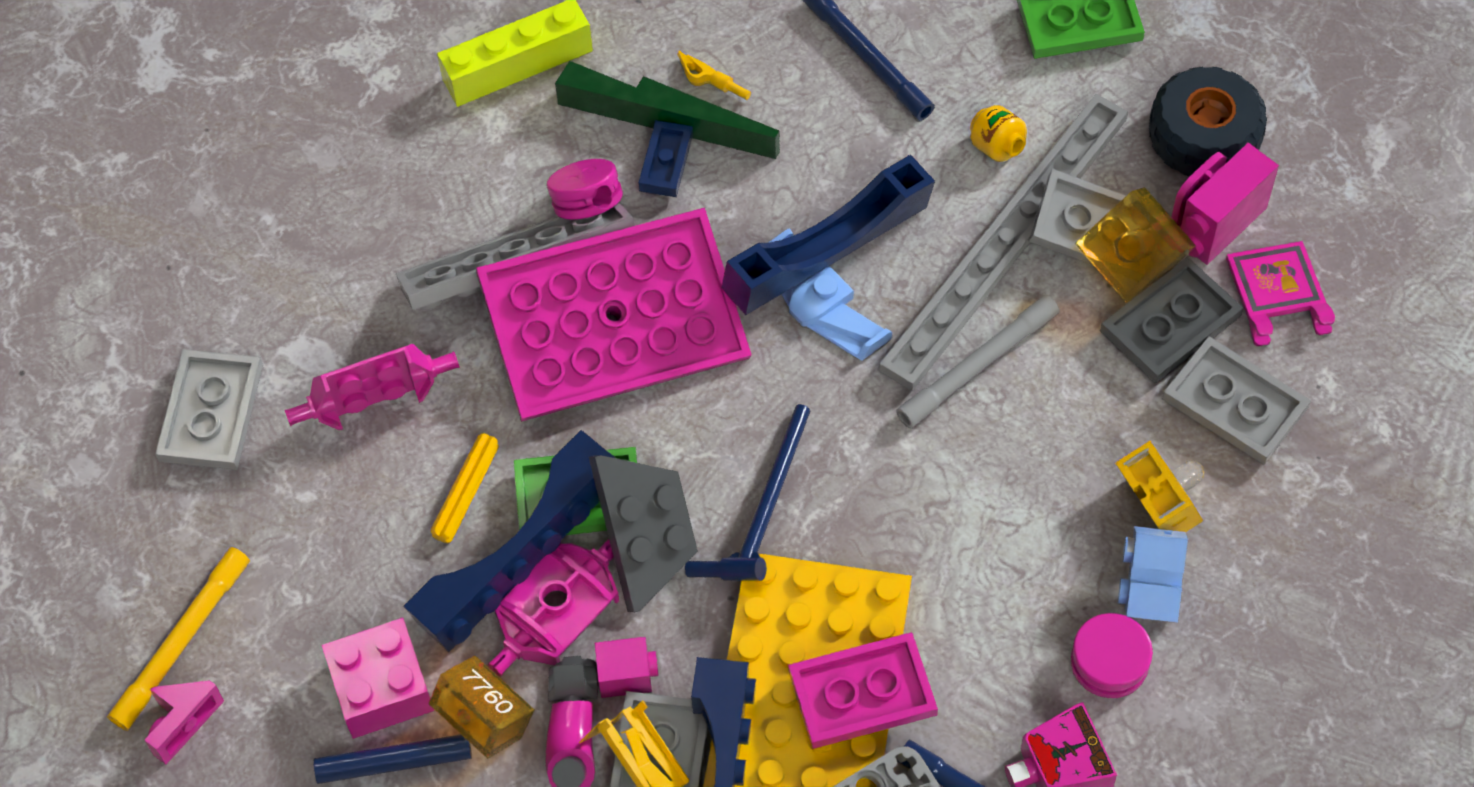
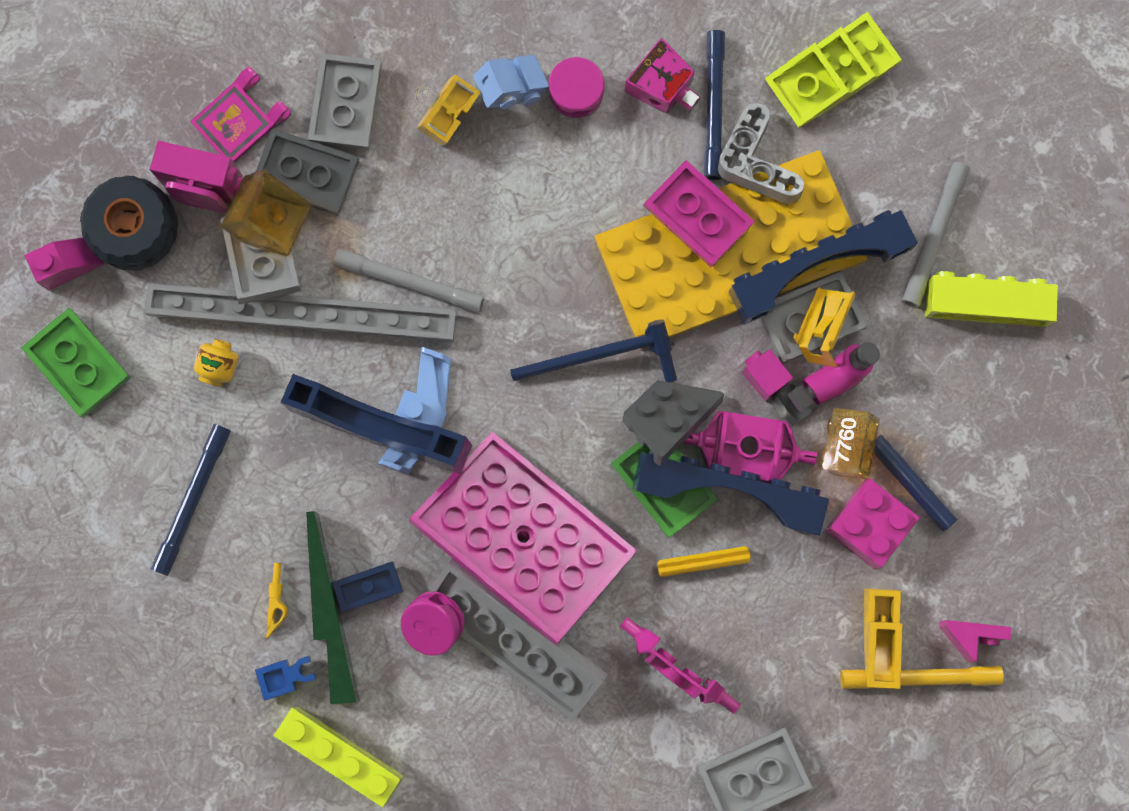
camera: 125 degrees left, 20 degrees up
none -> dark pink slope [24,238,105,291]
none -> blue plate [255,656,317,701]
none -> yellow slope [864,588,903,689]

